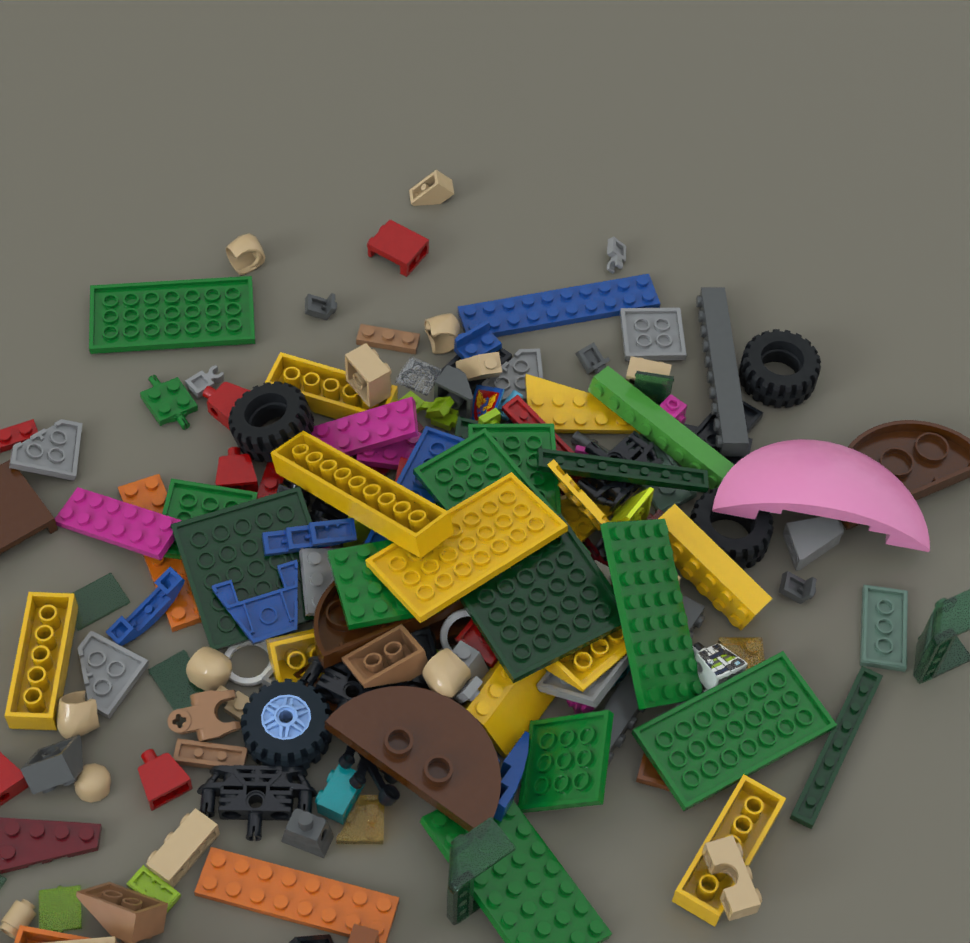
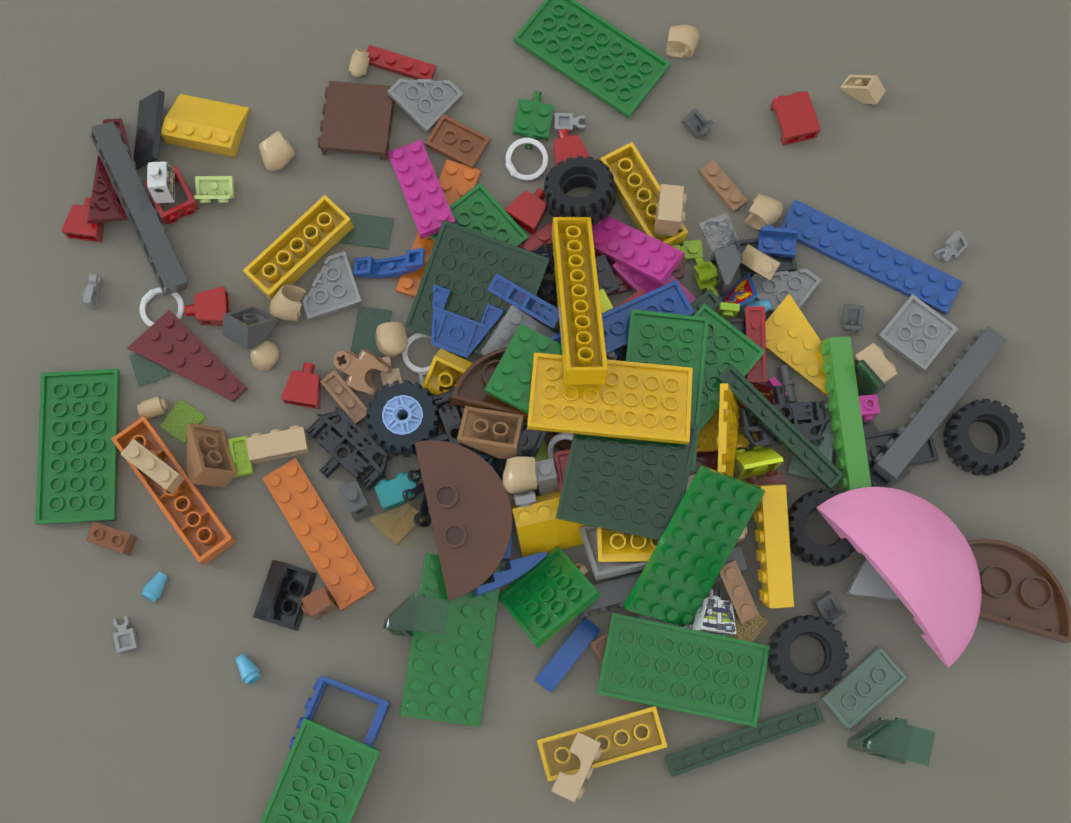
camera: 45 degrees right, 20 degrees up
none -> dark orange plate [425,114,491,169]
none -> white piece [505,138,549,181]
none -> blue slope [535,617,600,693]
none -> medium nougat plate [719,560,760,624]
none -> black tyre [768,615,849,694]

